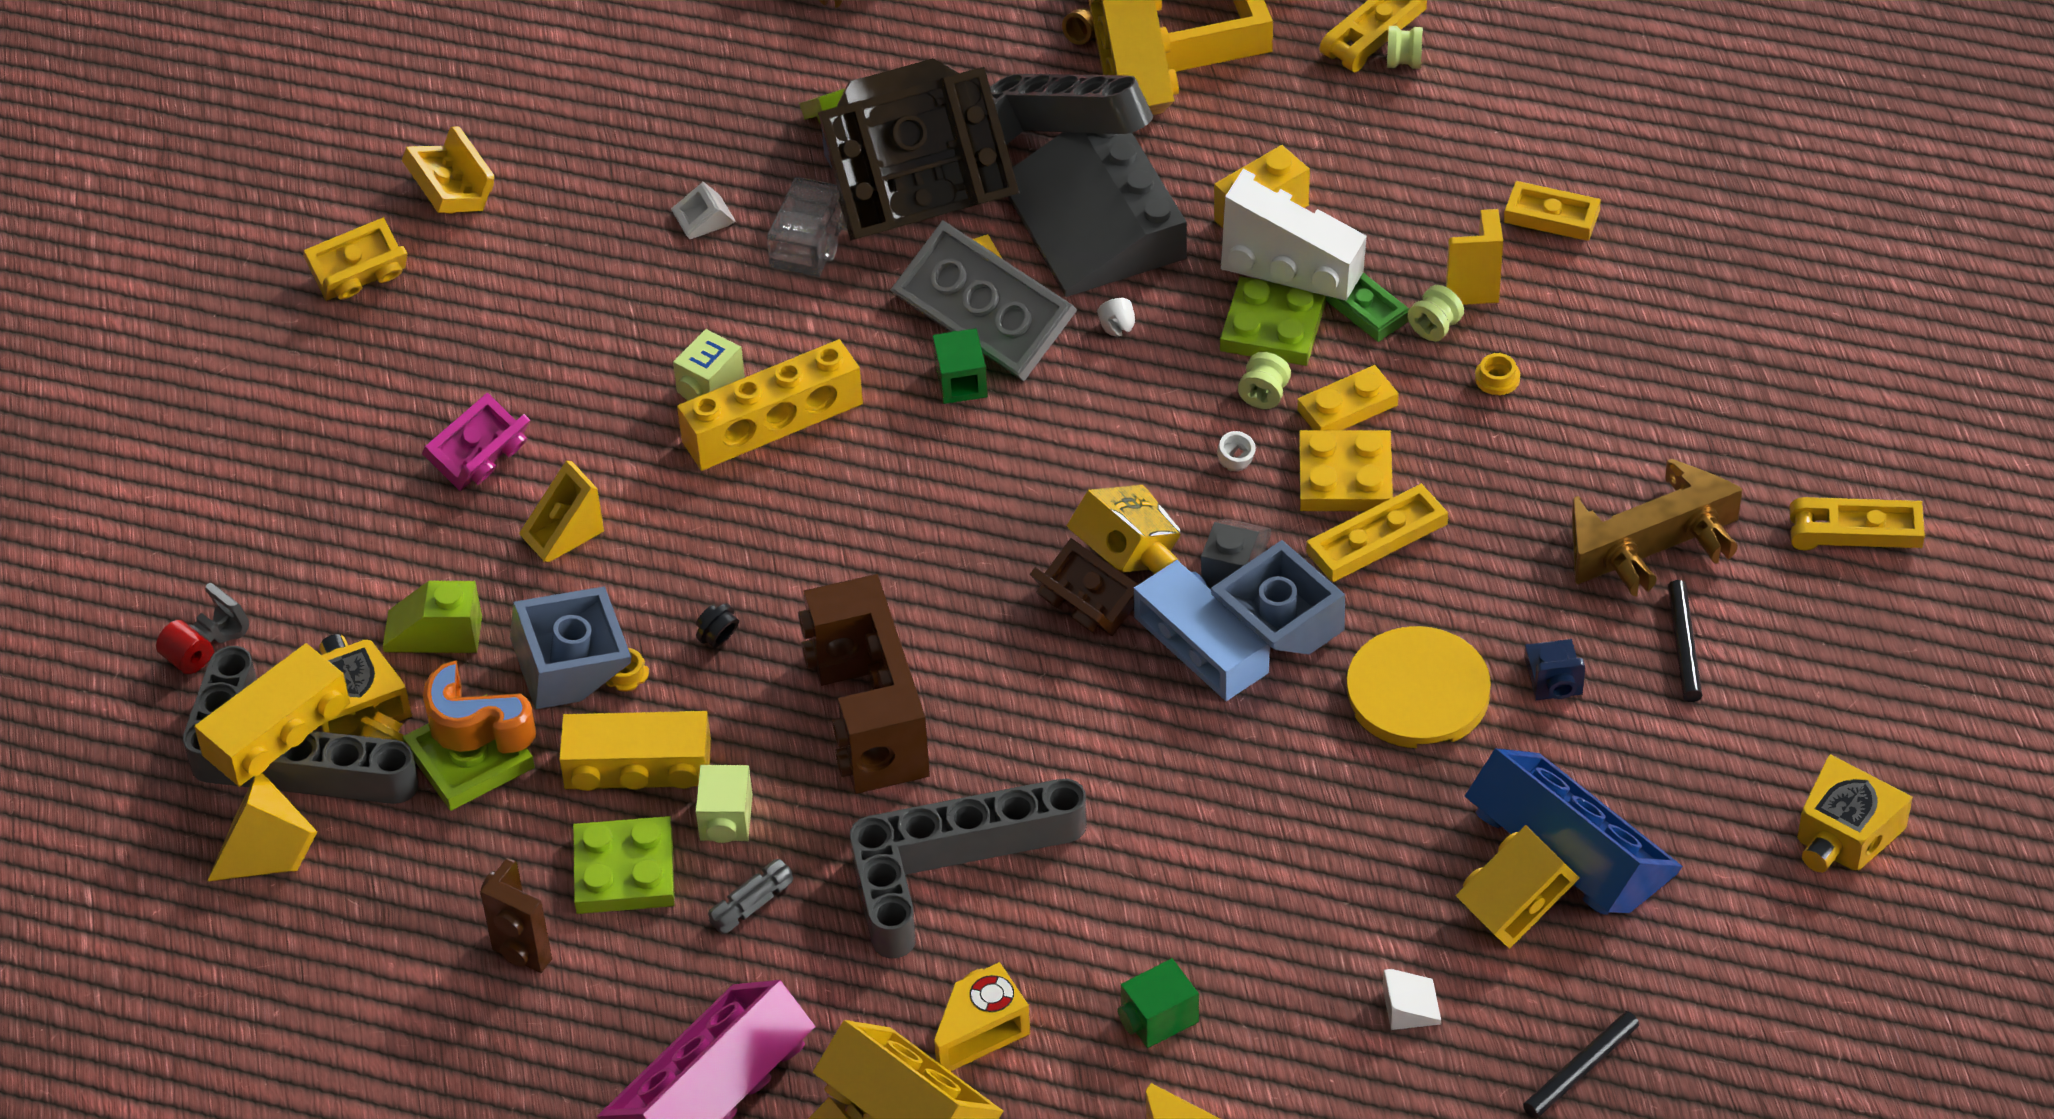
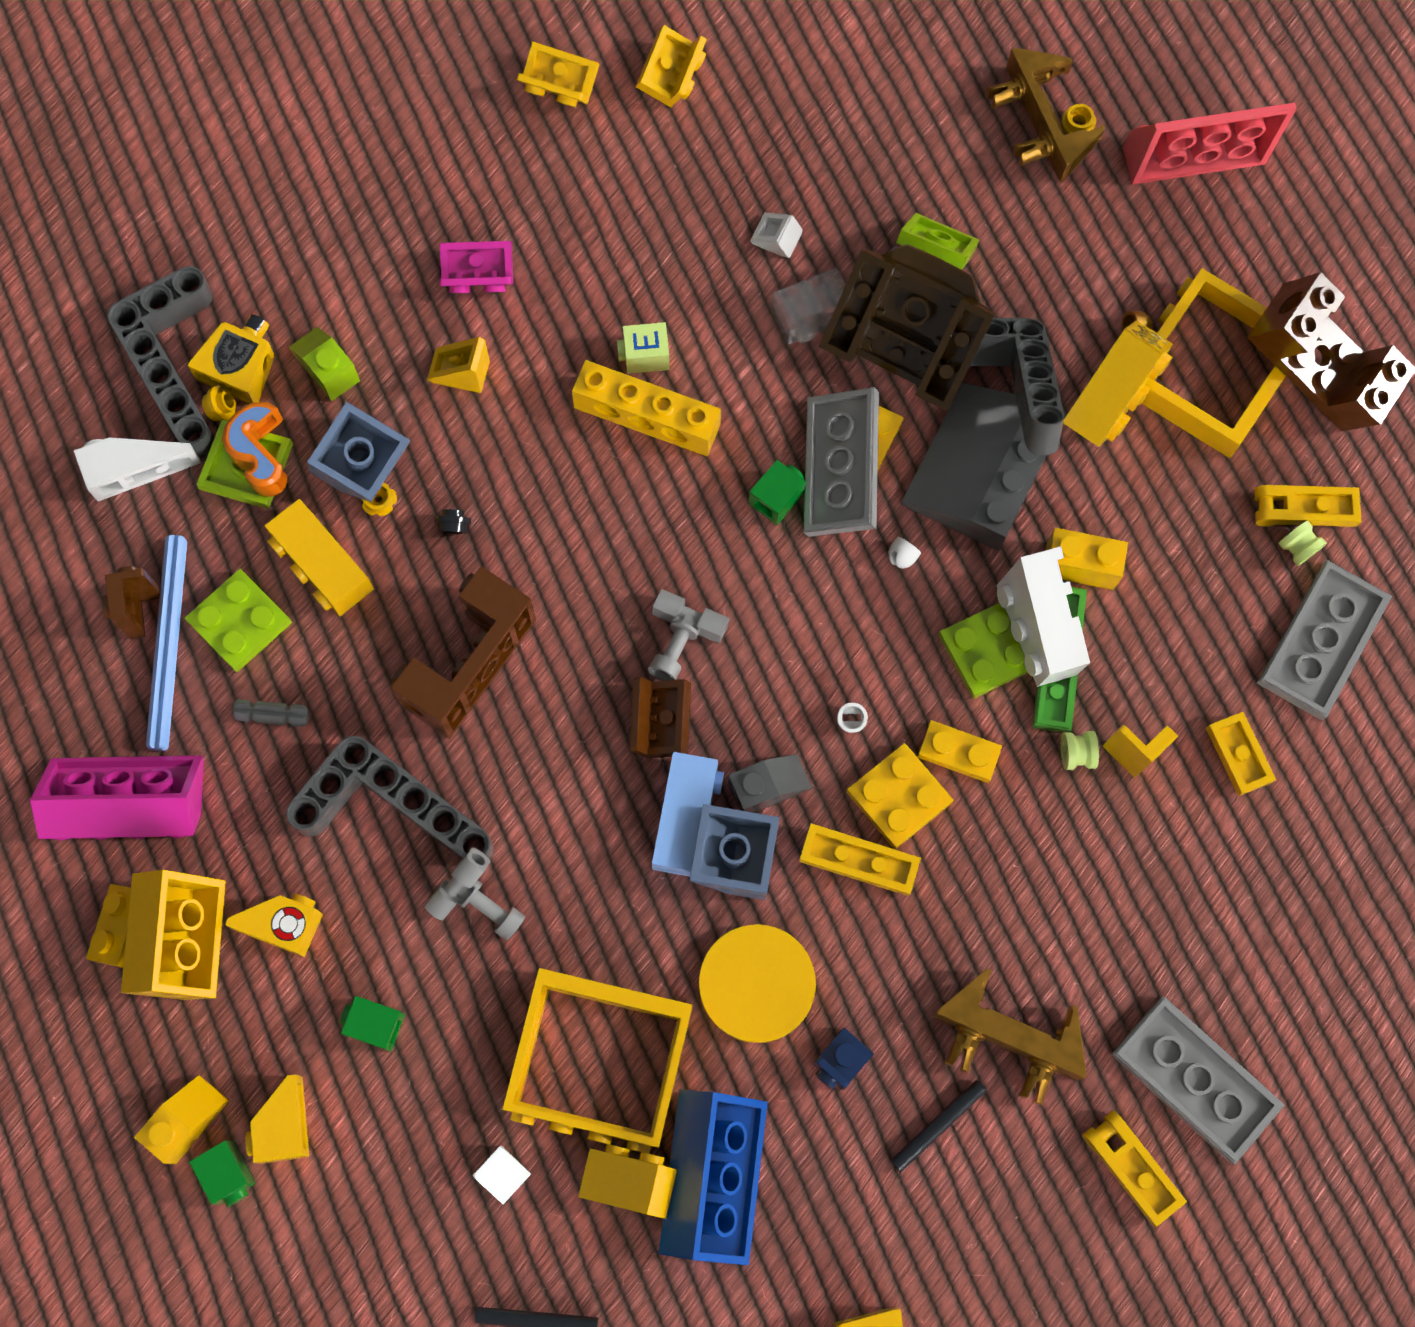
camera: 45 degrees right, 25 degrees up
leg [156,583,249,674] -> none
yellow brick [194,643,350,787] -> none
yellow slope [207,774,317,882] -> none
yellowish green brick [696,765,753,843] -> none
yellow torso [1066,485,1180,574] -> none
yellowish green wheel [1238,352,1291,409] -> none
yellow plate [1475,353,1520,395] -> none
none -> white slope [74,438,201,501]
none -> light blue axle [146,535,187,751]
none -> light grey bar [424,847,525,941]
none -> yellow window [502,968,692,1154]
none -> light grey bar [648,589,730,681]
none -> light grey tile [1111,996,1285,1165]
none -> light grey tile [1256,560,1392,721]

